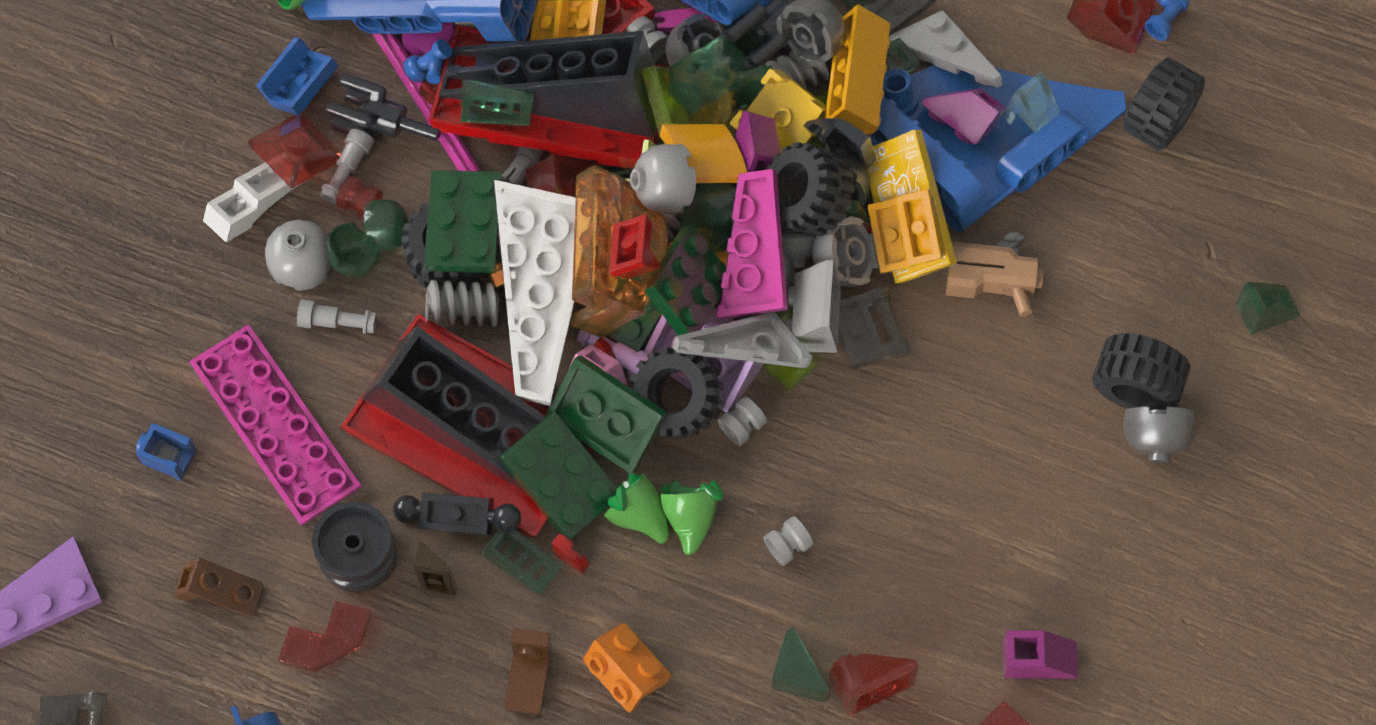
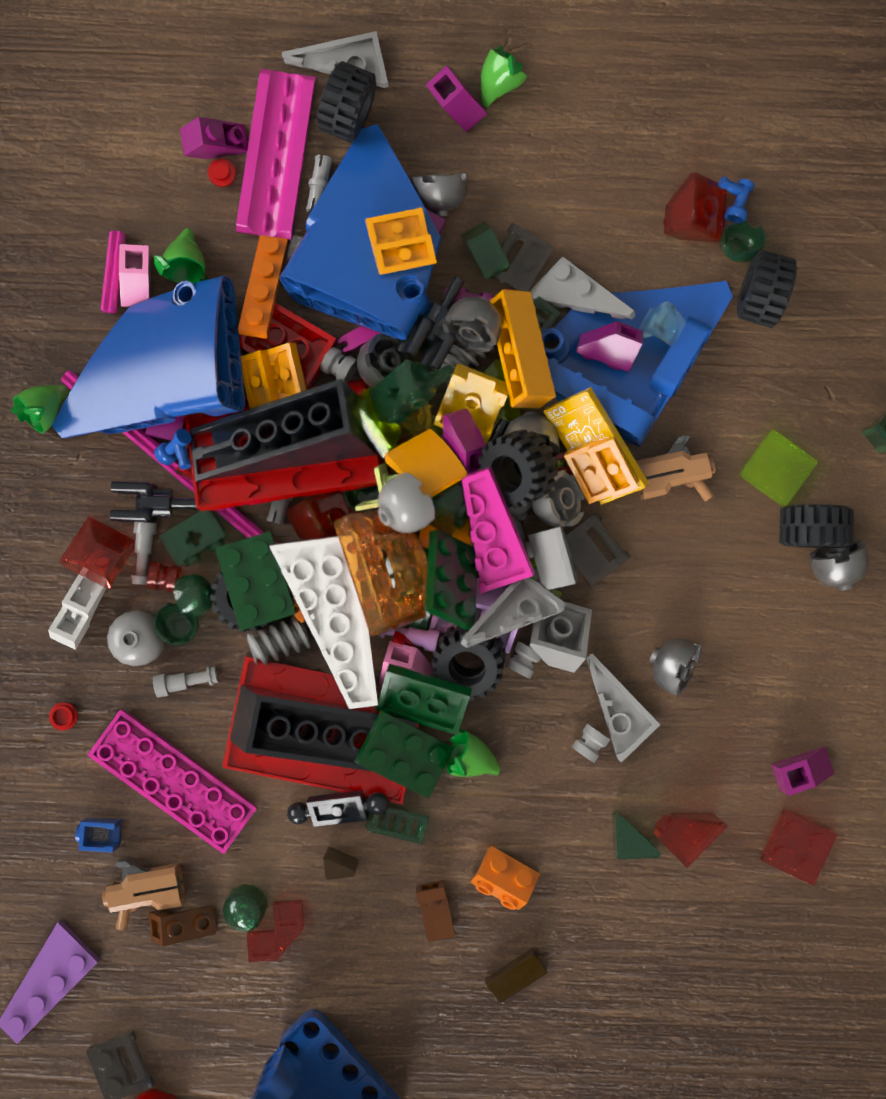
camera: 20 degrees left, 20 degrees up
blue bracket [257,37,338,116] -> none
black wheel [311,501,398,593] -> none
clear green slope [460,80,533,126] -> none
red tile [552,533,590,574] -> none
red slope [609,214,661,278] -> none
bright green hat [660,480,723,555] -> none
black slope [803,118,876,169] -> none
none -> red plate [49,702,78,731]
none -> medium nougat piece [102,857,186,931]
none -> clear green brick [160,510,230,567]
none -> clear green hair [222,884,268,932]
none -> light grey slope [530,601,592,673]
none -> light grey wing [586,653,660,762]
none -> flat silver cylinder [650,638,702,696]
none -> clear green hair [719,221,767,263]
none -> clear neon green tile [738,429,818,507]

